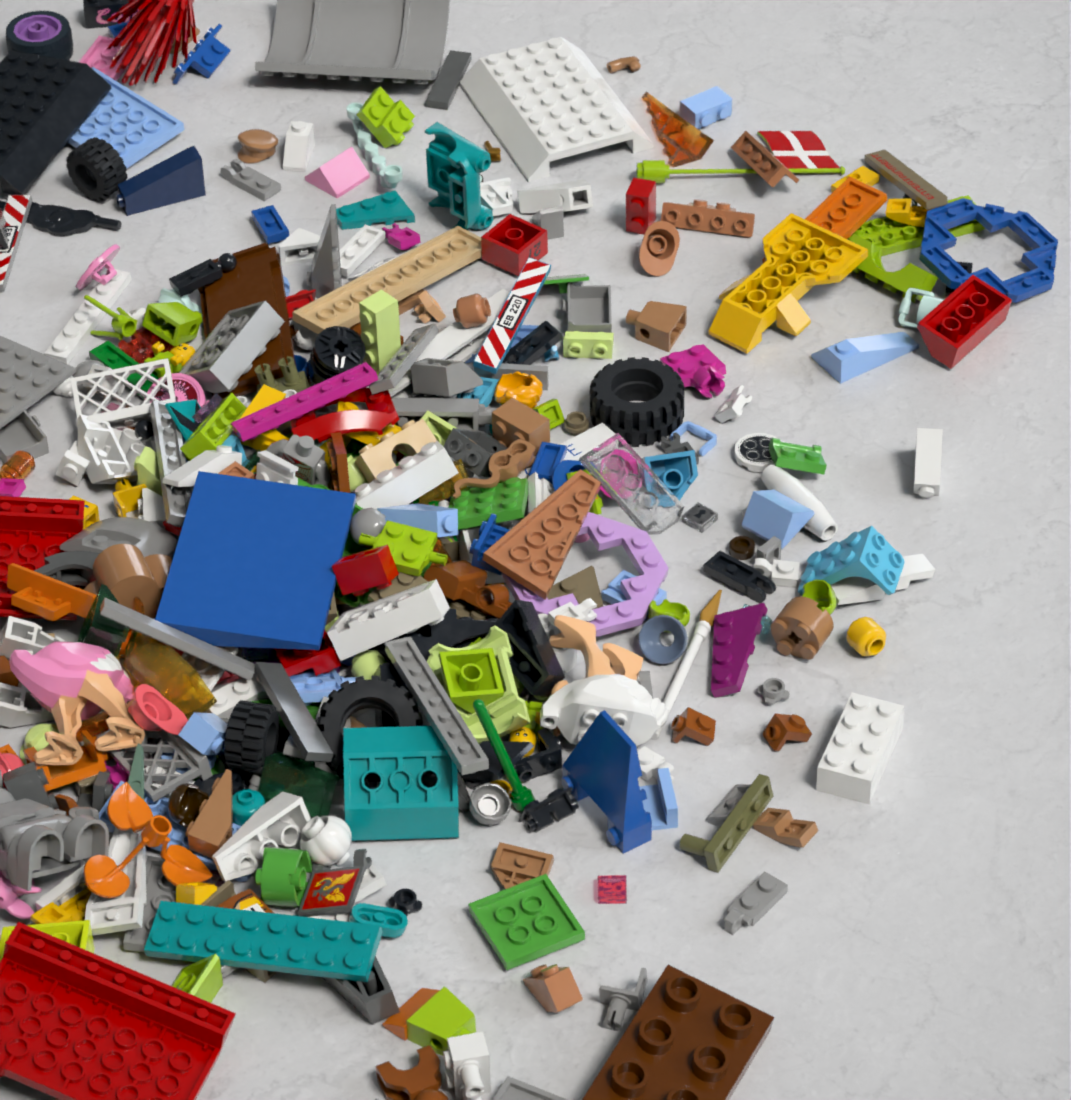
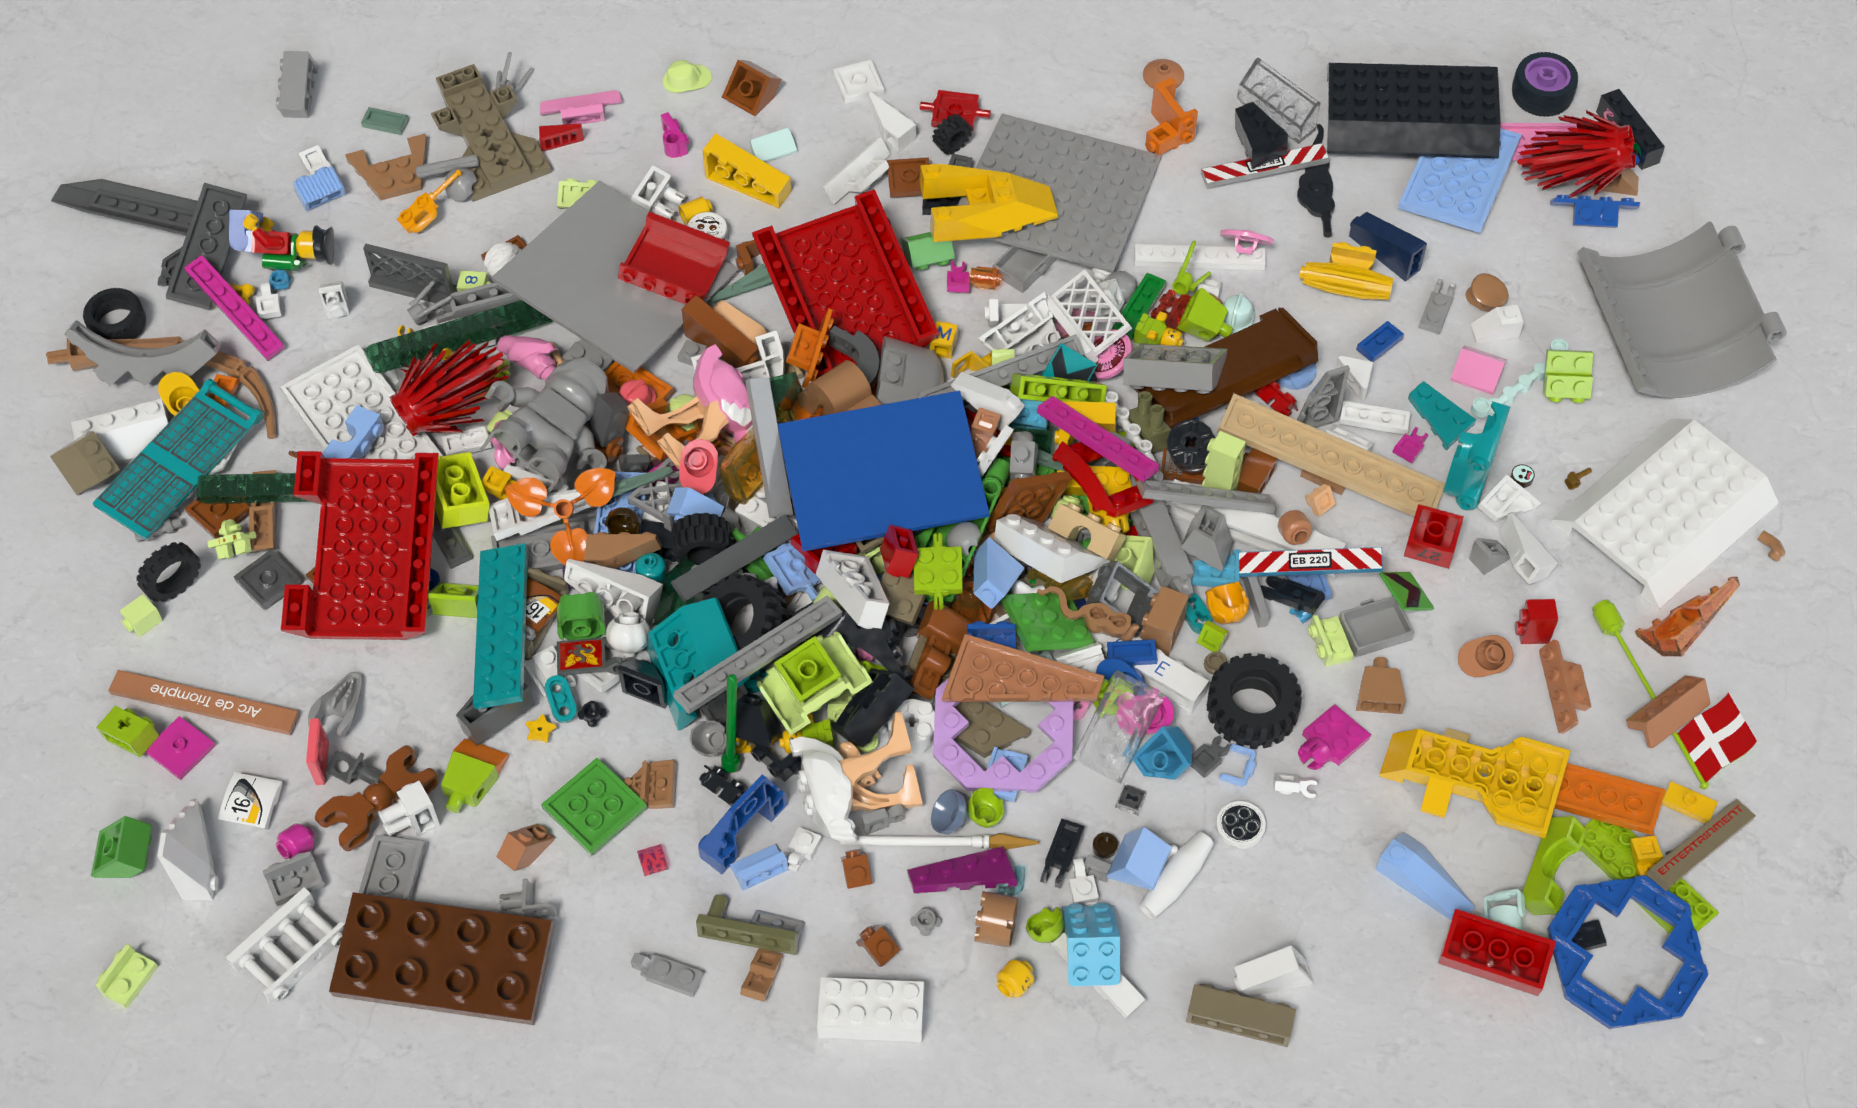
camera: 70 degrees right, 15 degrees up
black tyre [66,137,128,201] -> none
black plate [169,253,237,297] -> none
yellow slope [176,882,217,905] -> none
clear purple tile [192,393,222,423] -> none
dark grey tile [426,50,471,110] -> none
white plate [548,598,597,632] -> none
light blue brick [680,86,732,130] -> none
bright green plate [769,437,827,475] -> none
none -> yellow plate [525,714,557,743]
none -> black slope [618,658,667,709]
none -> dark tan brick [1186,984,1296,1047]
none -> yellow plate [1299,242,1393,300]

